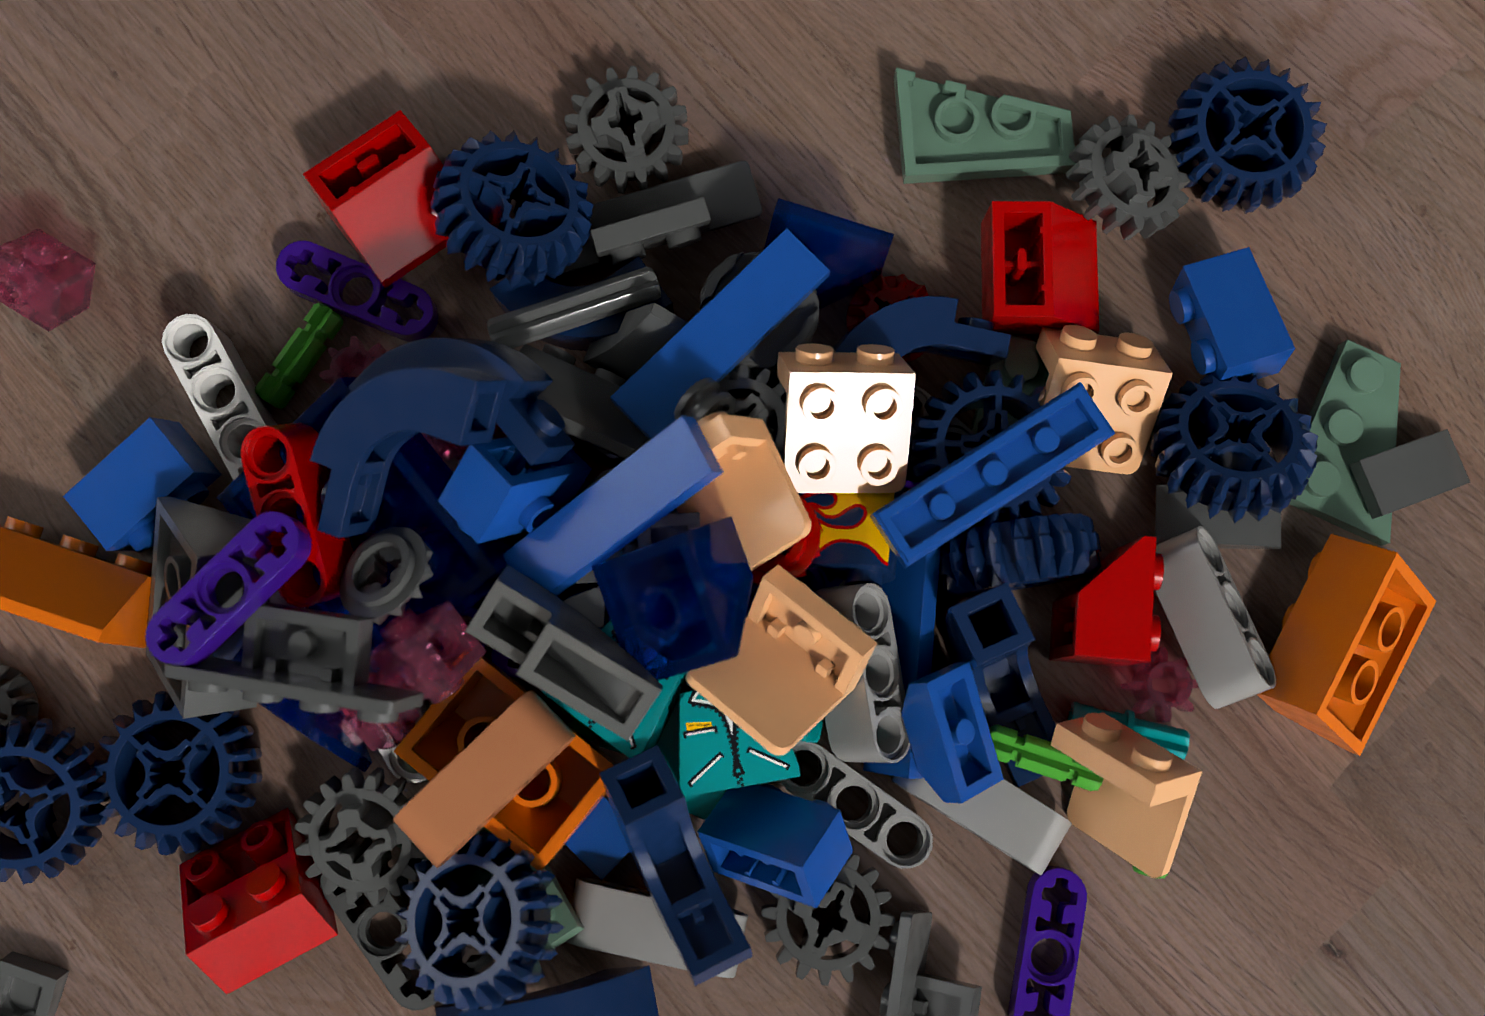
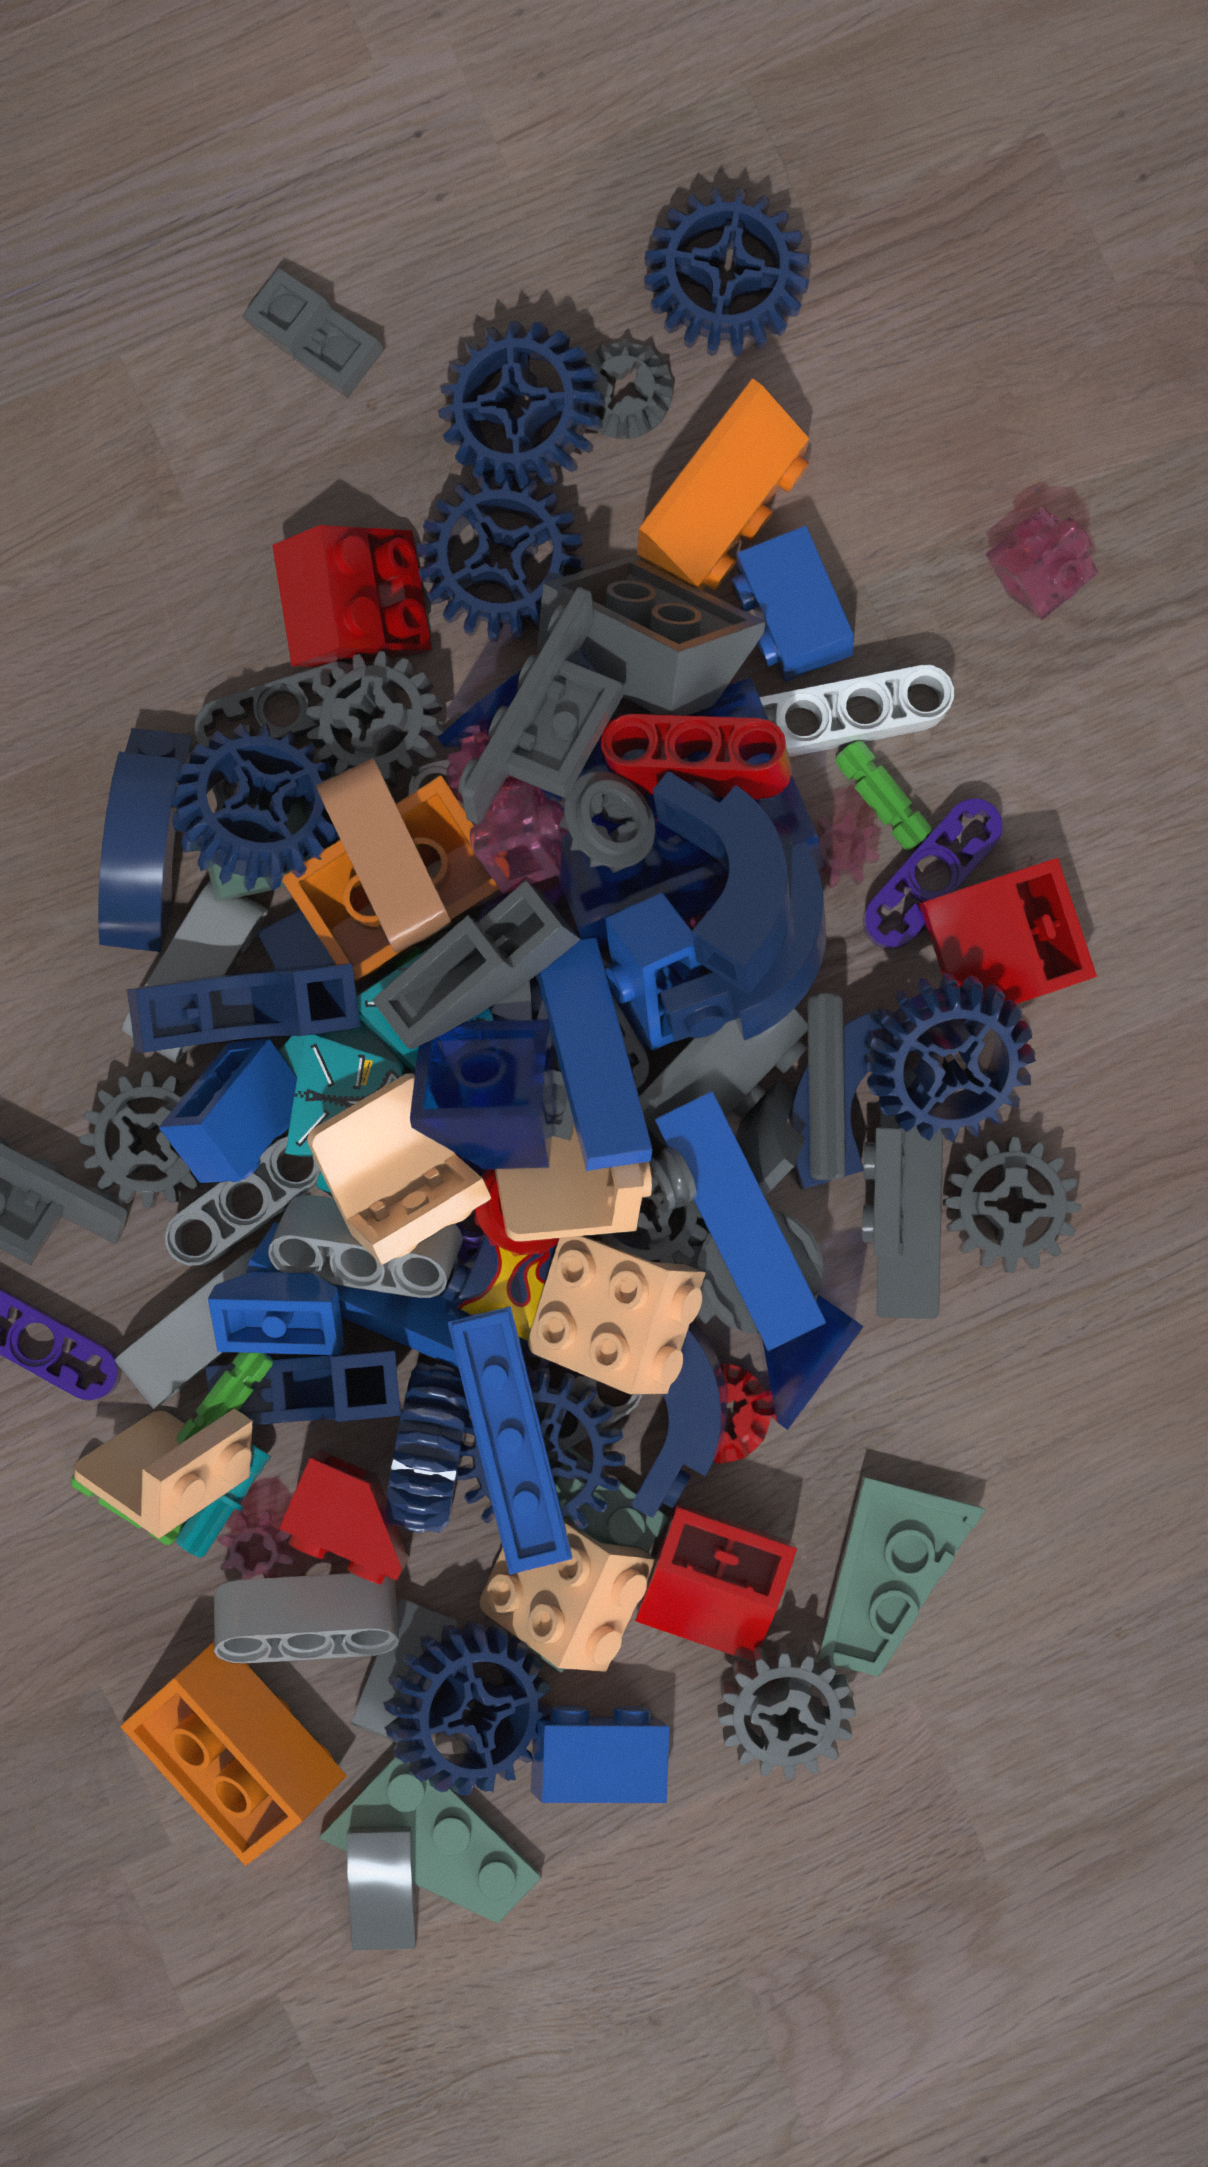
camera: 110 degrees right, 5 degrees up
dark purple beam [146,512,312,666] -> none
dark blue gear [1168,56,1327,214] -> none

